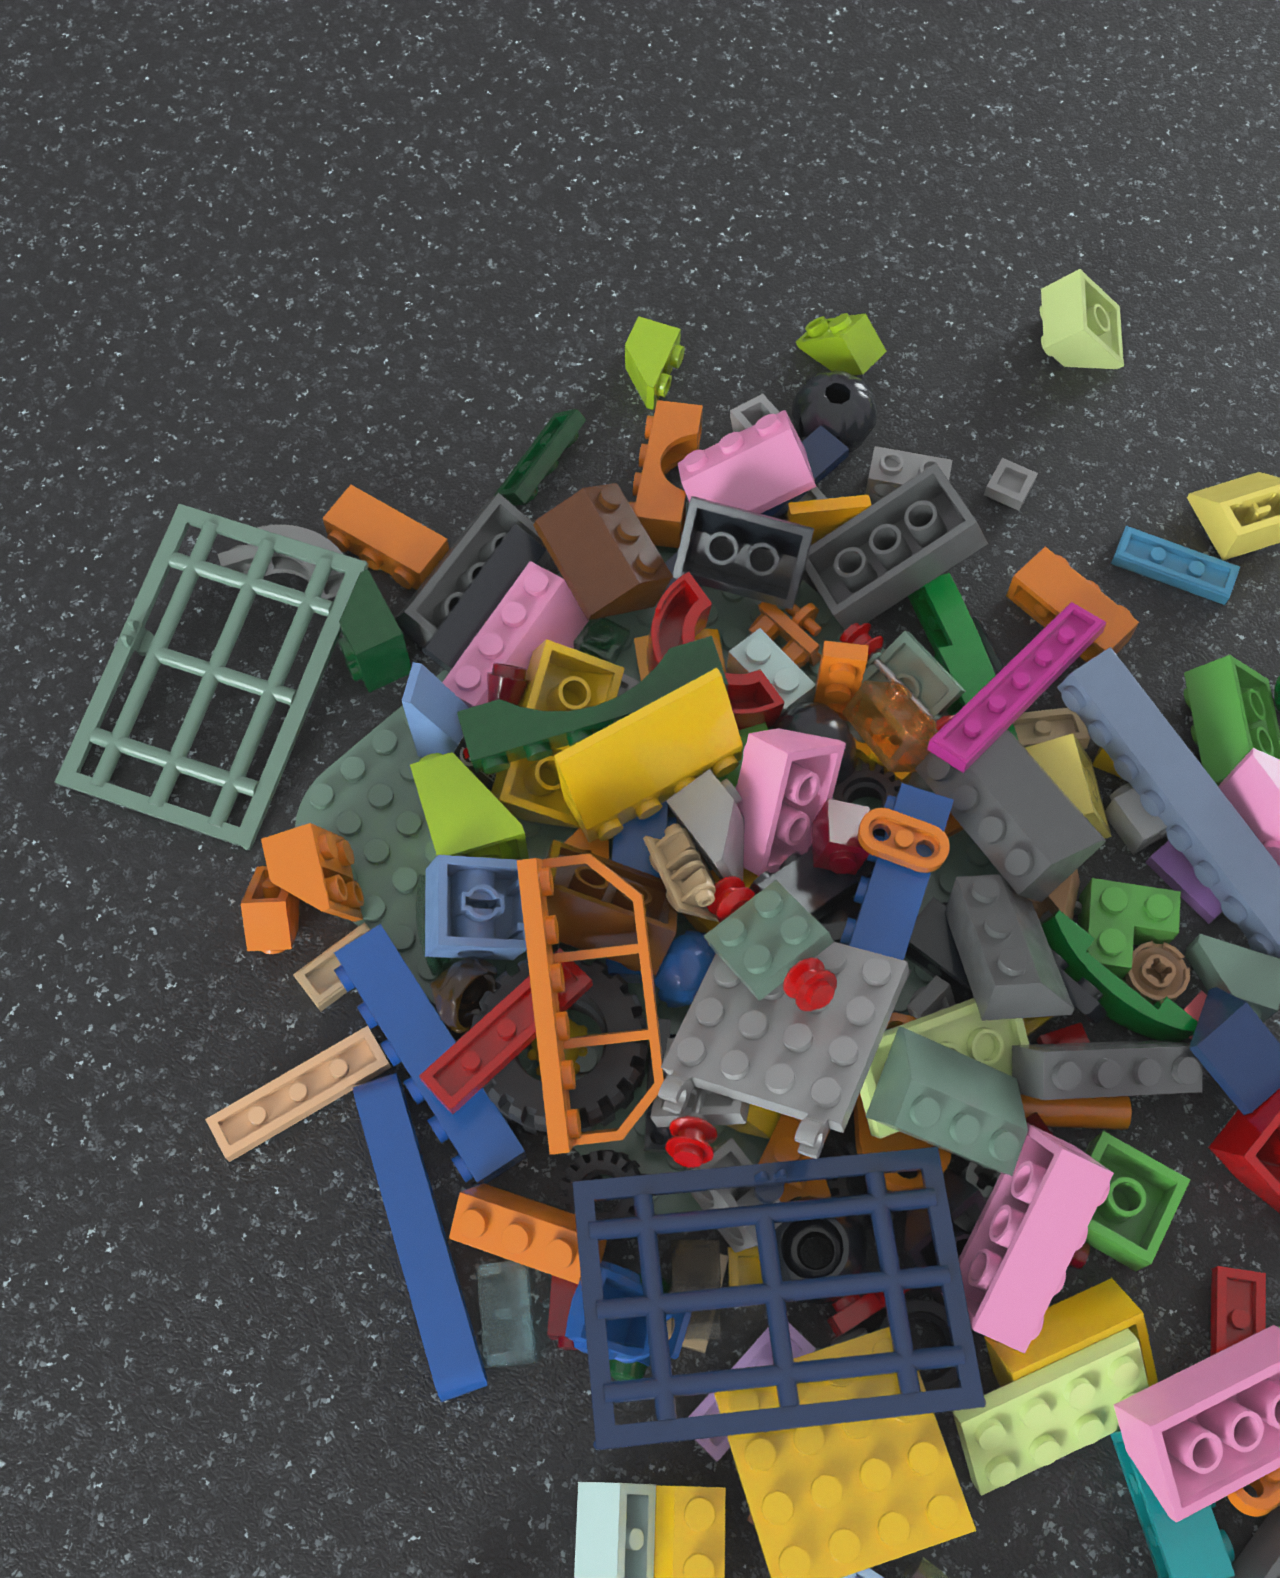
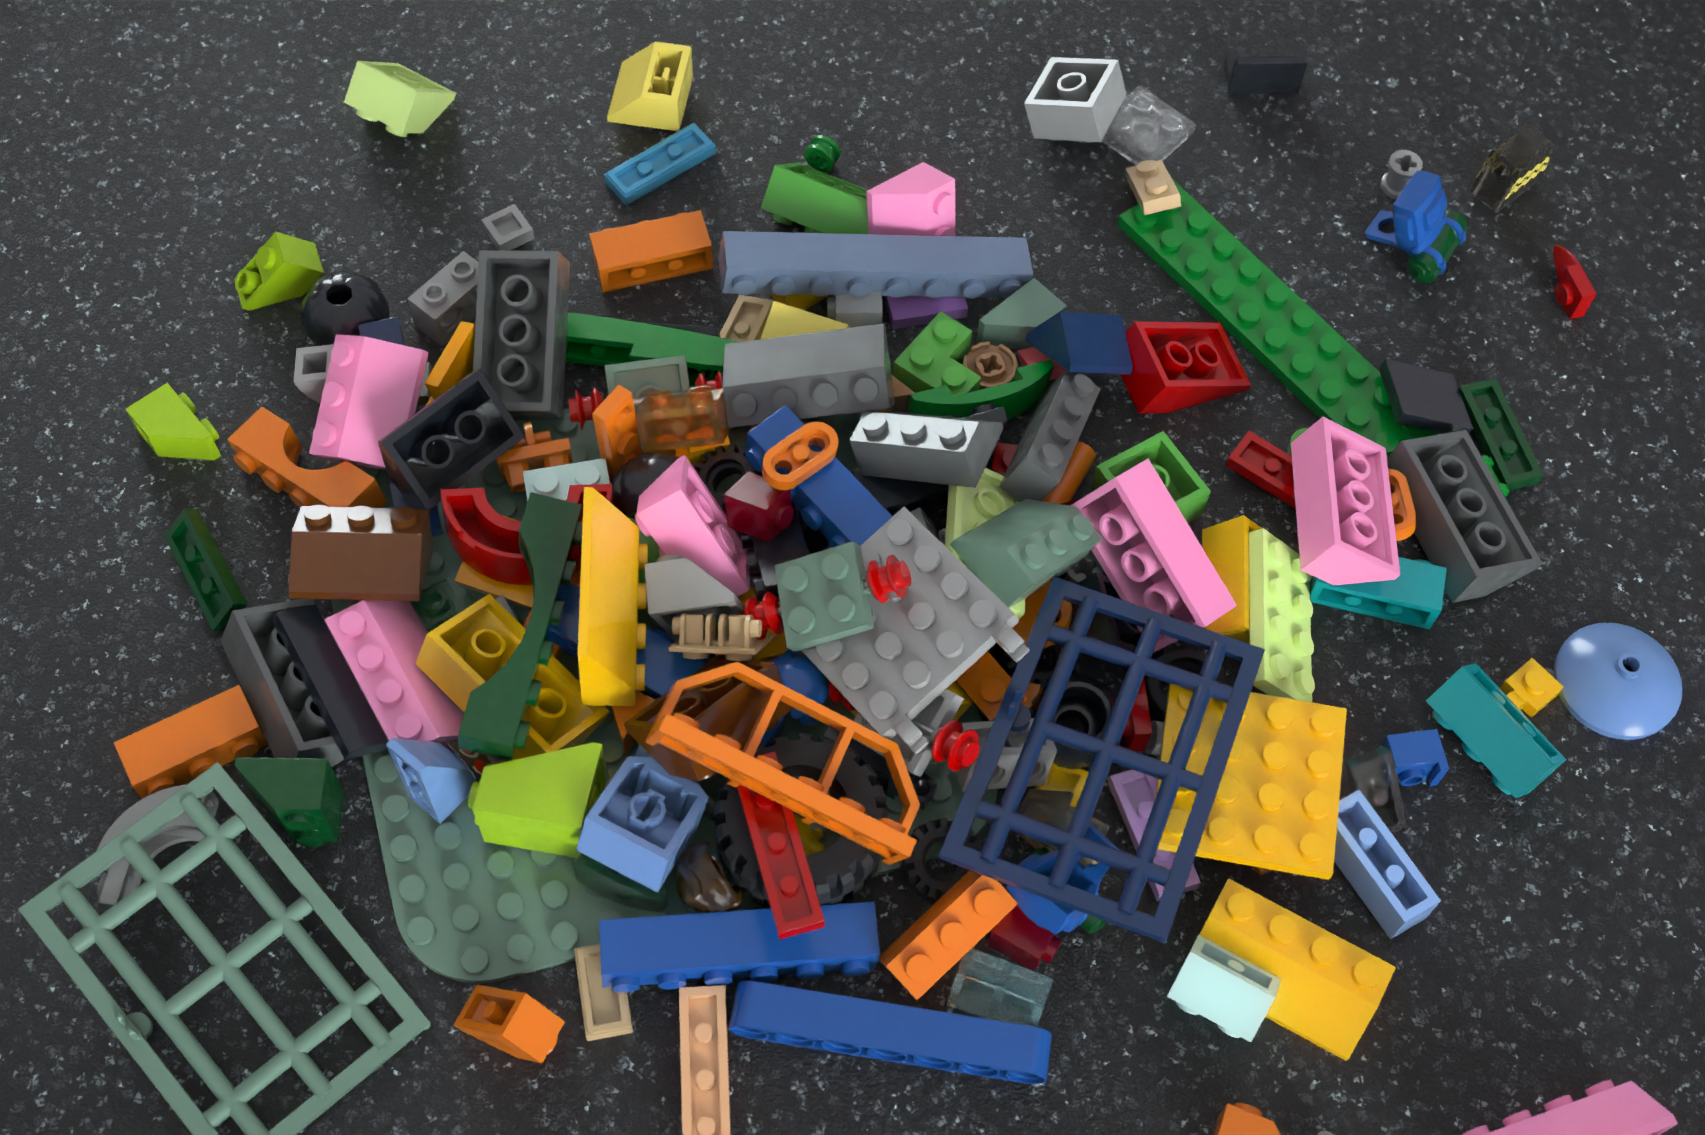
camera: 65 degrees left, 5 degrees down
orange slope [261,823,364,922] -> none
dark red cone [487,663,529,706] -> none
dark pink tile [927,602,1107,773] -> none

